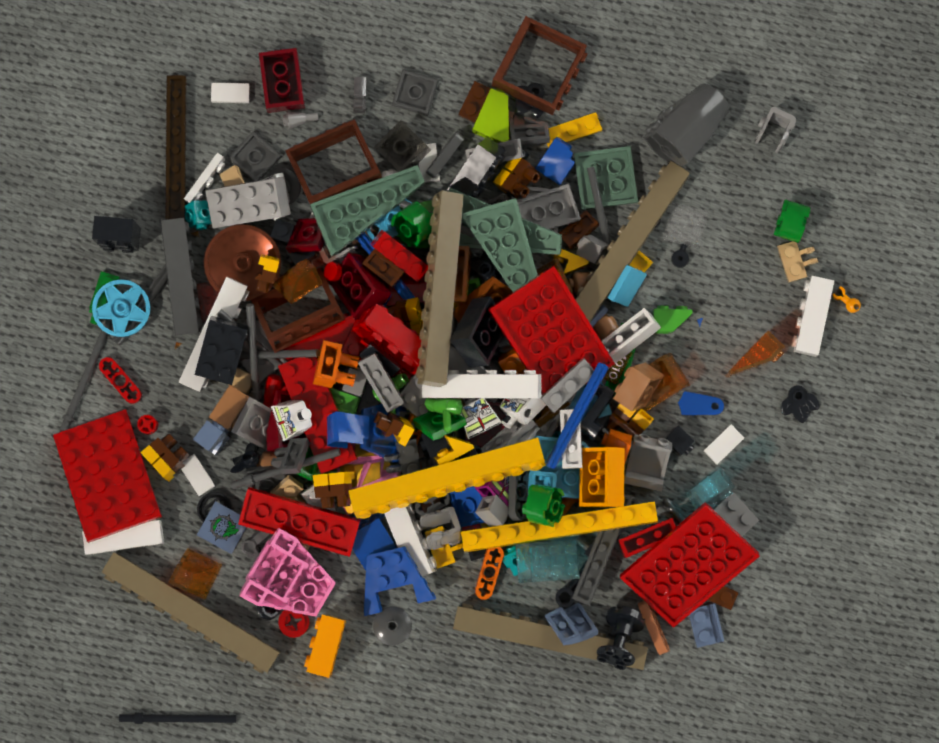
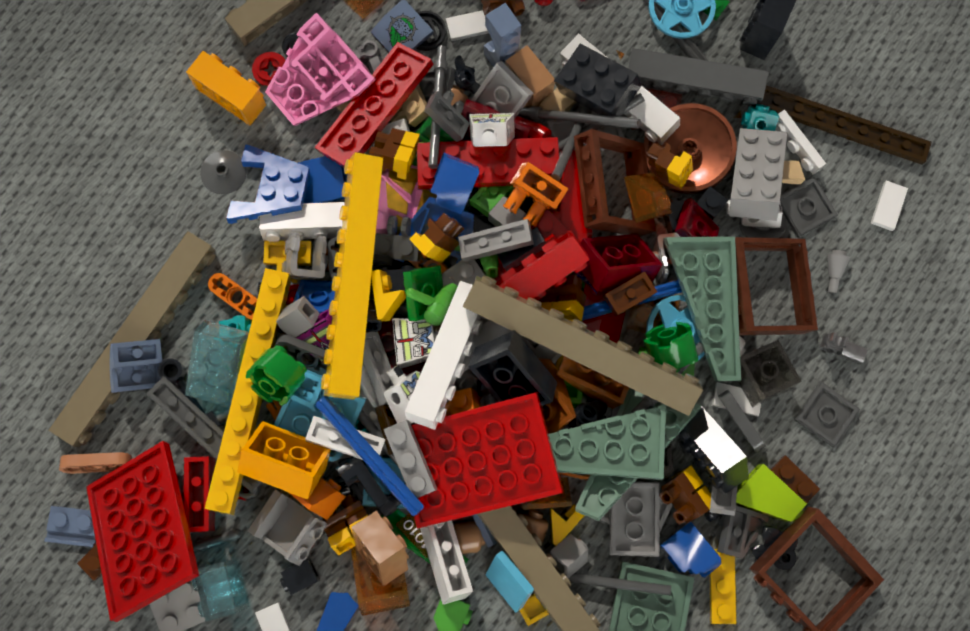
camera: 105 degrees right, 5 degrees down
dark red brick [259,48,305,113] -> none
red tile [324,262,342,282] -> none
red brick [370,229,428,282] -> none
reddish brown plate [559,210,599,250] -> none
black piece [597,606,645,670] -> none

